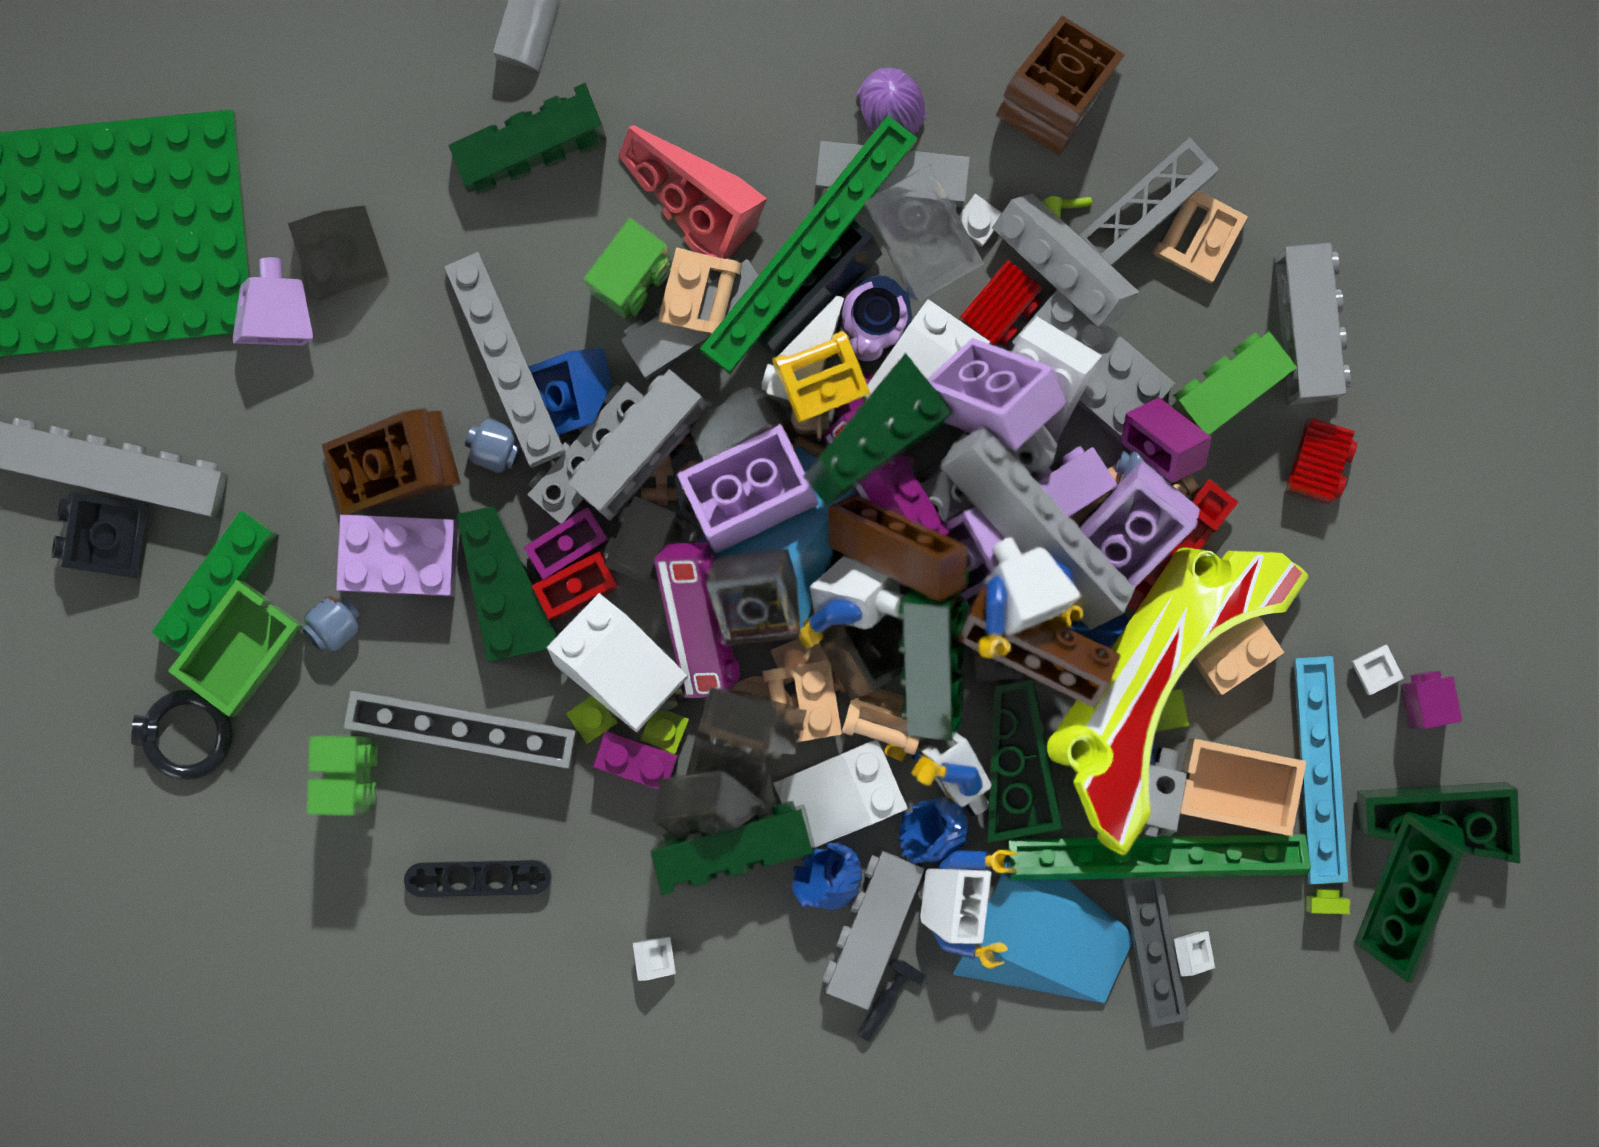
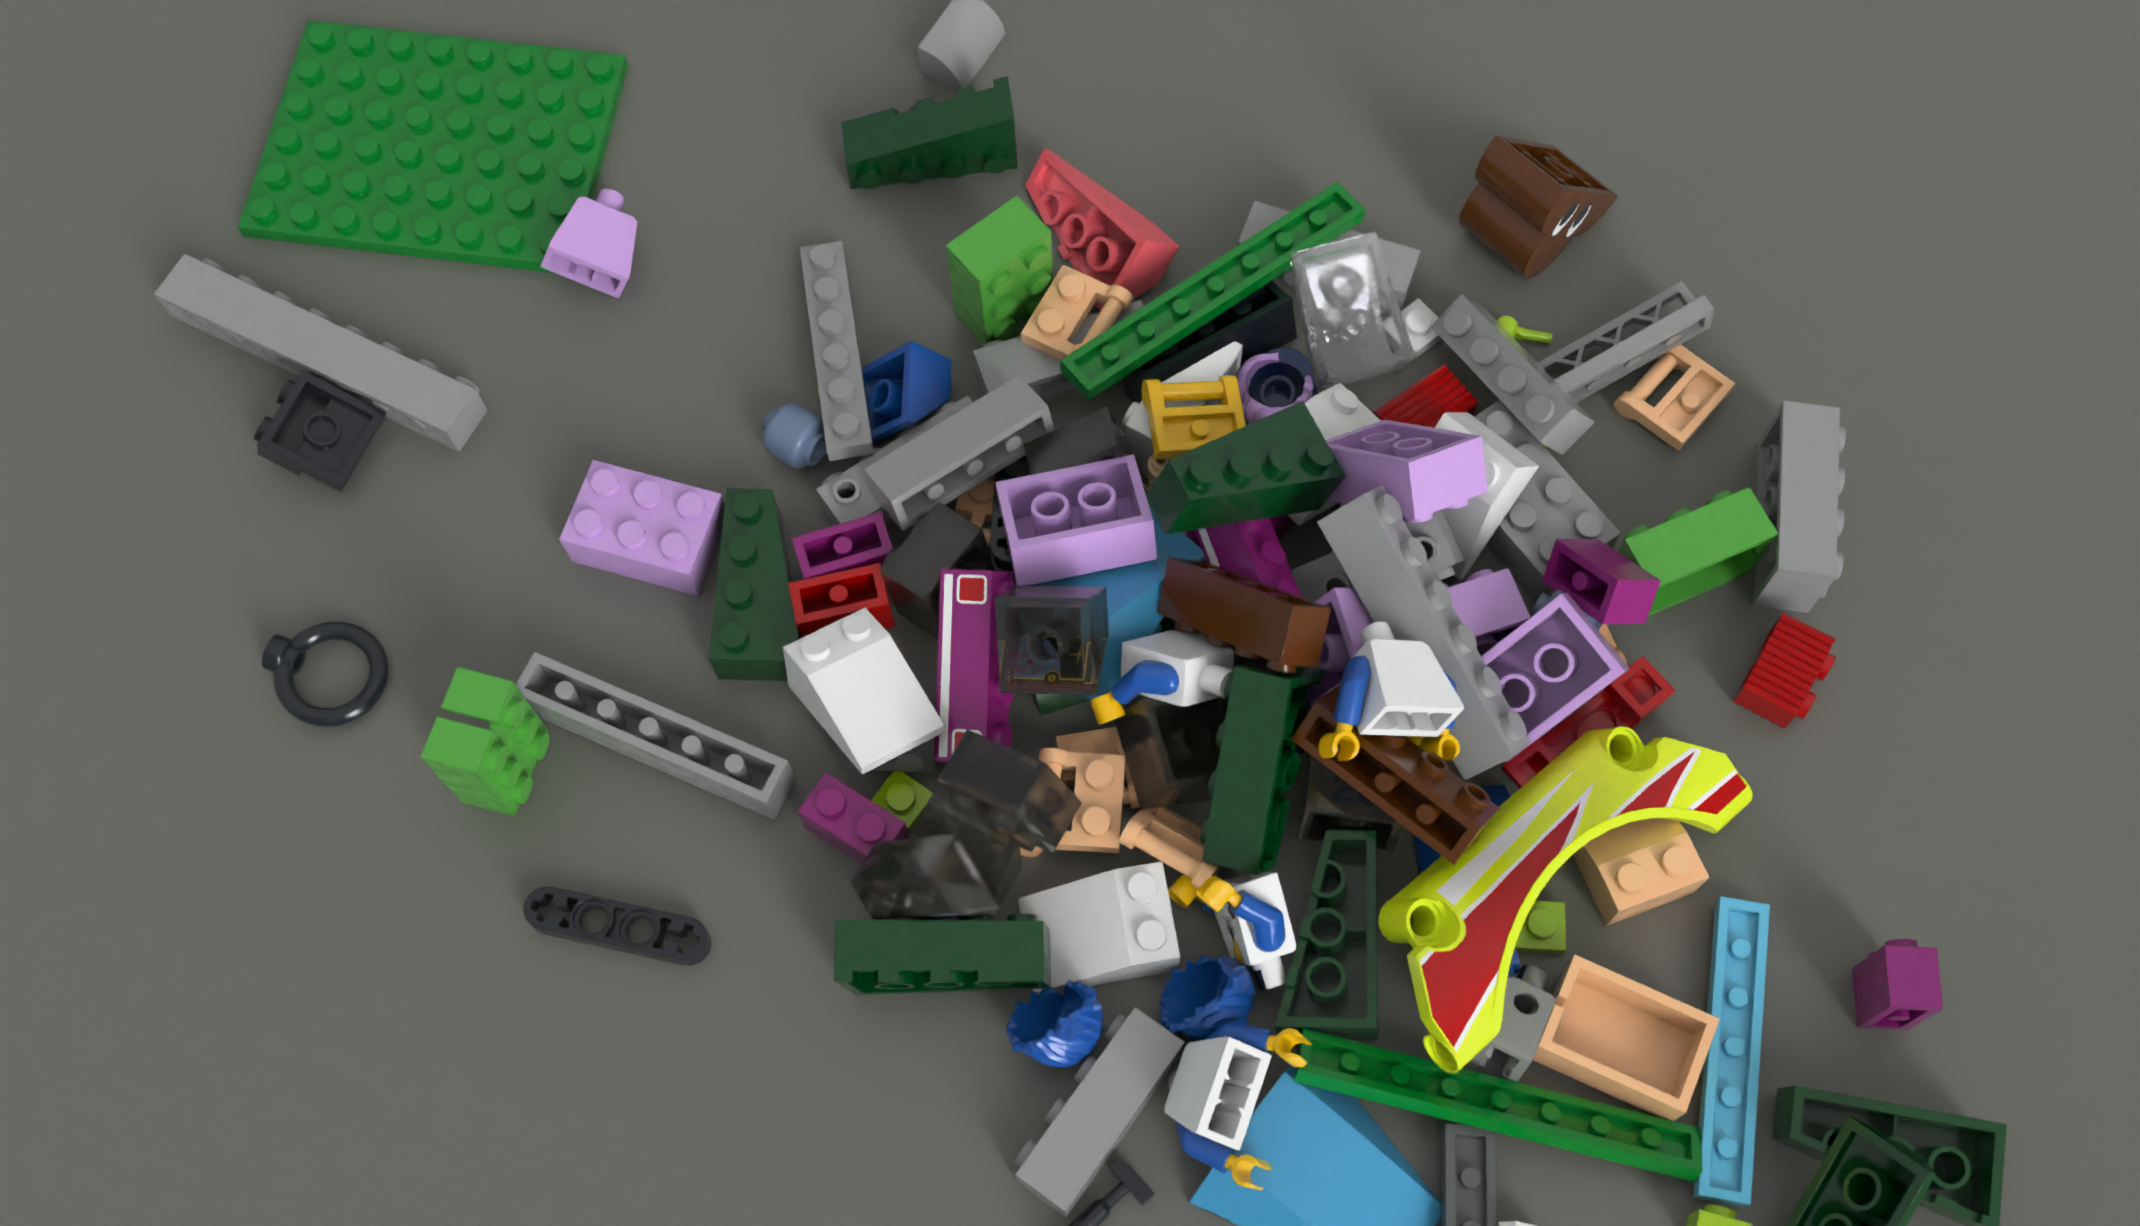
camera: 20 degrees right, 20 degrees down
green brick [151,510,278,654] -> none
bright green piece [168,580,304,717] -> none
clear smoke slope [288,205,389,300] -> none
sand blue head [302,596,360,652] -> none
reddish brown brick [322,408,461,515] -> none
lime plate [566,695,619,744] -> none
white plate [633,937,676,981] -> none
medium lavender hair [856,67,926,135] -> none
white plate [1351,645,1404,695] -> none

